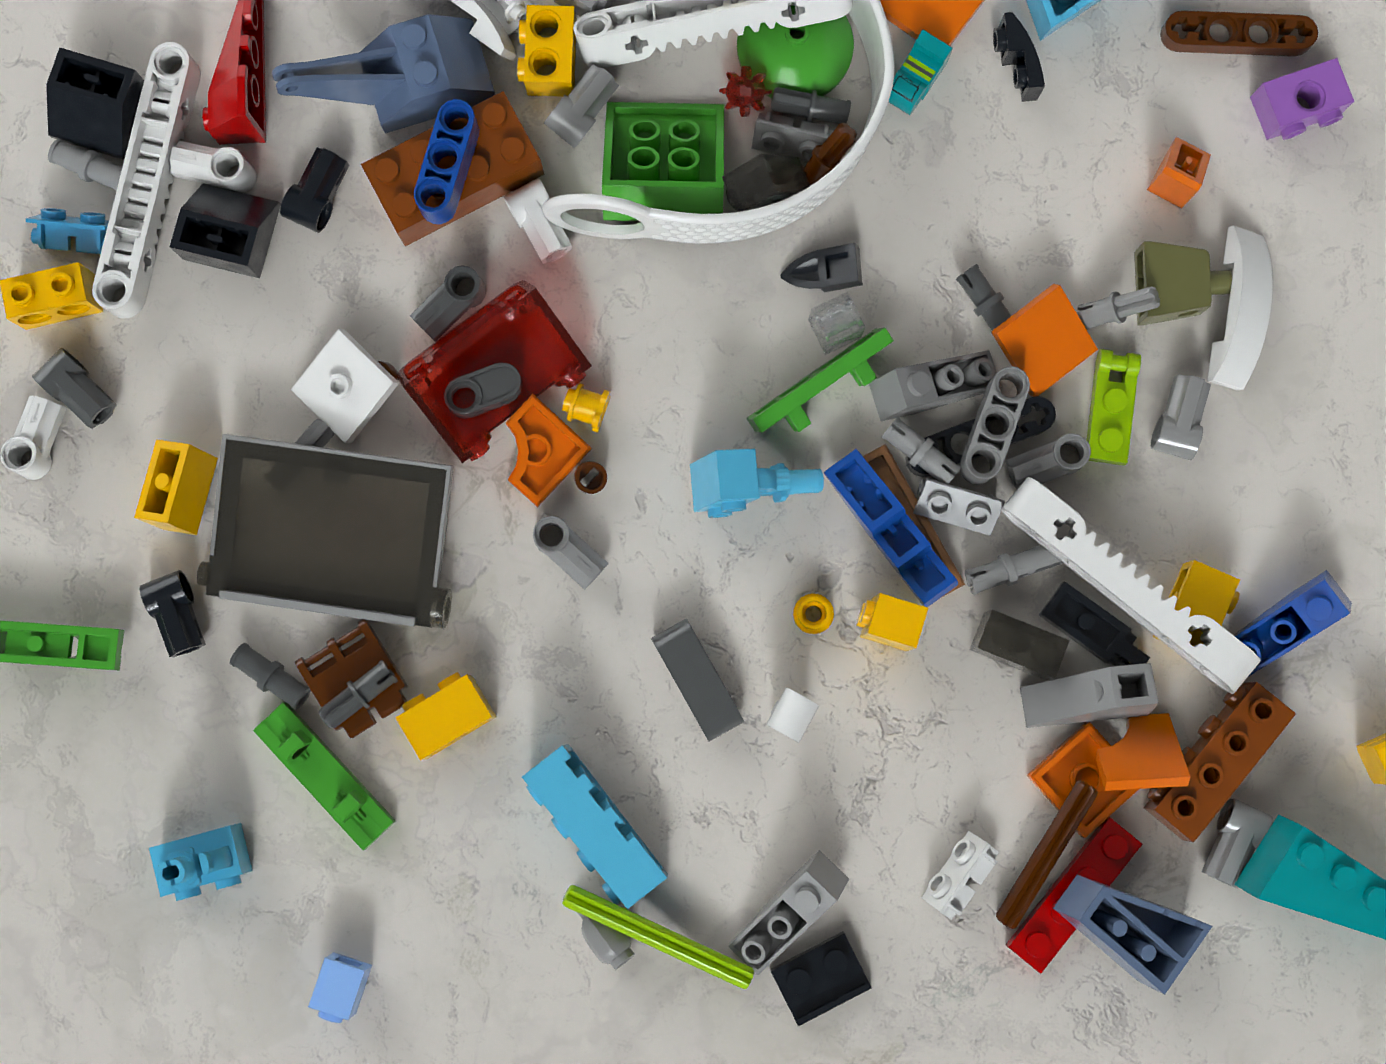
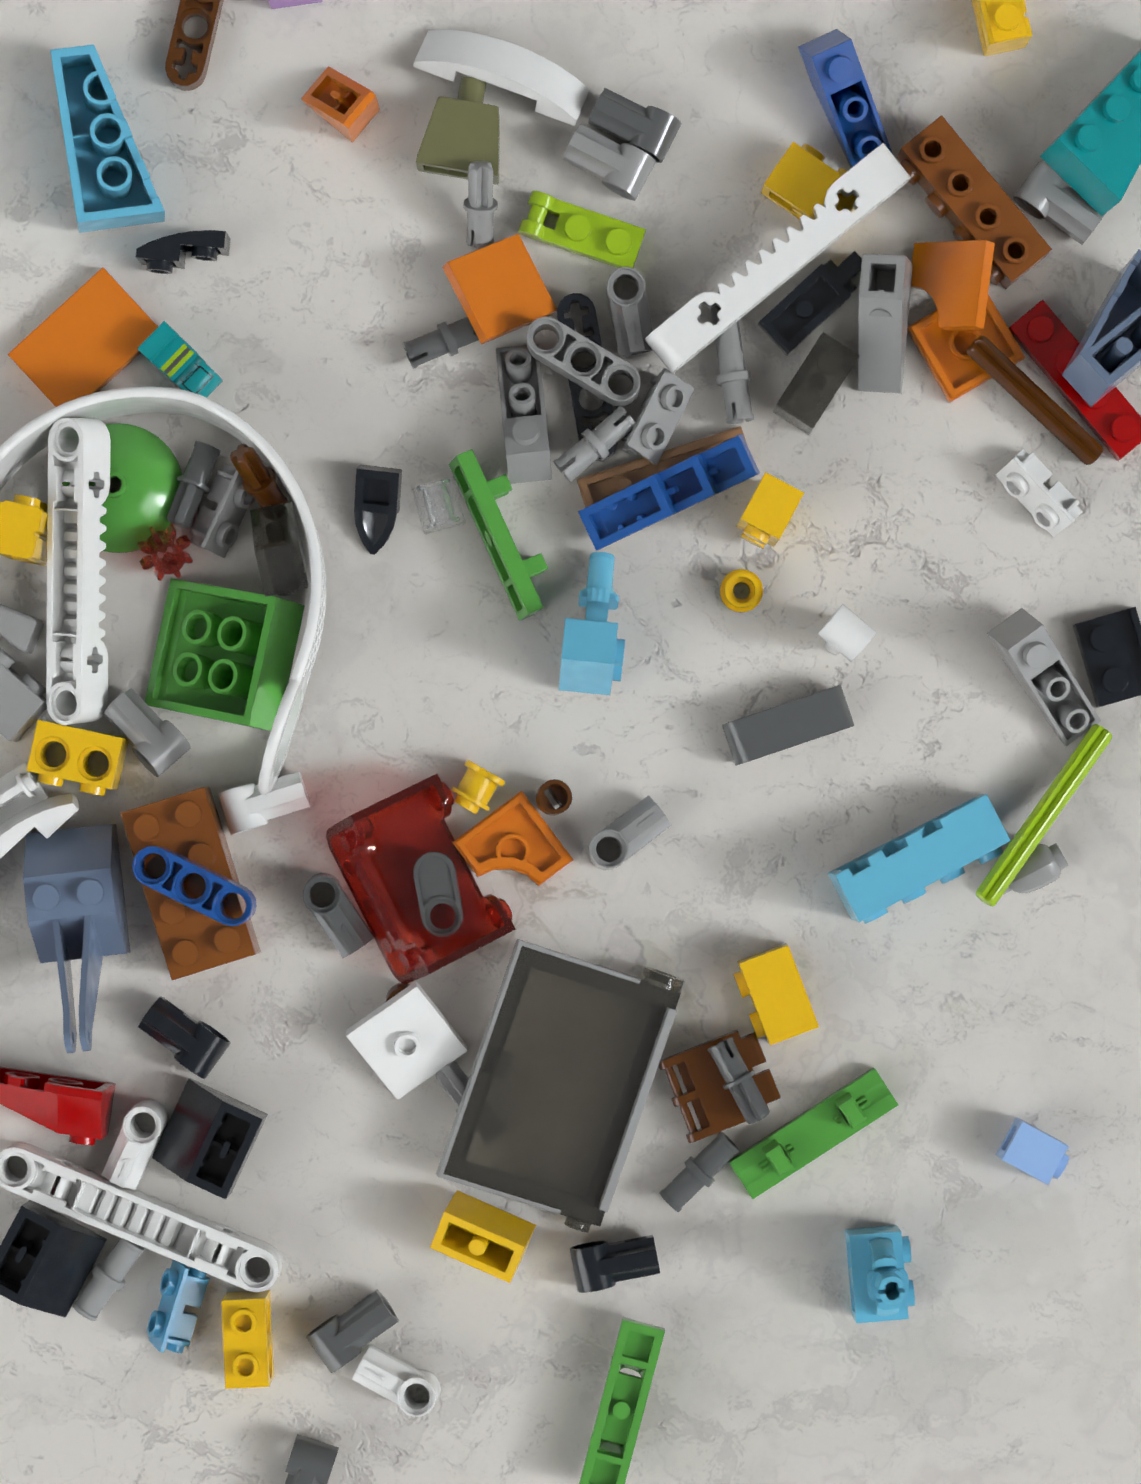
camera: 80 degrees left, 5 degrees up
none -> dark grey piece [588,88,681,163]

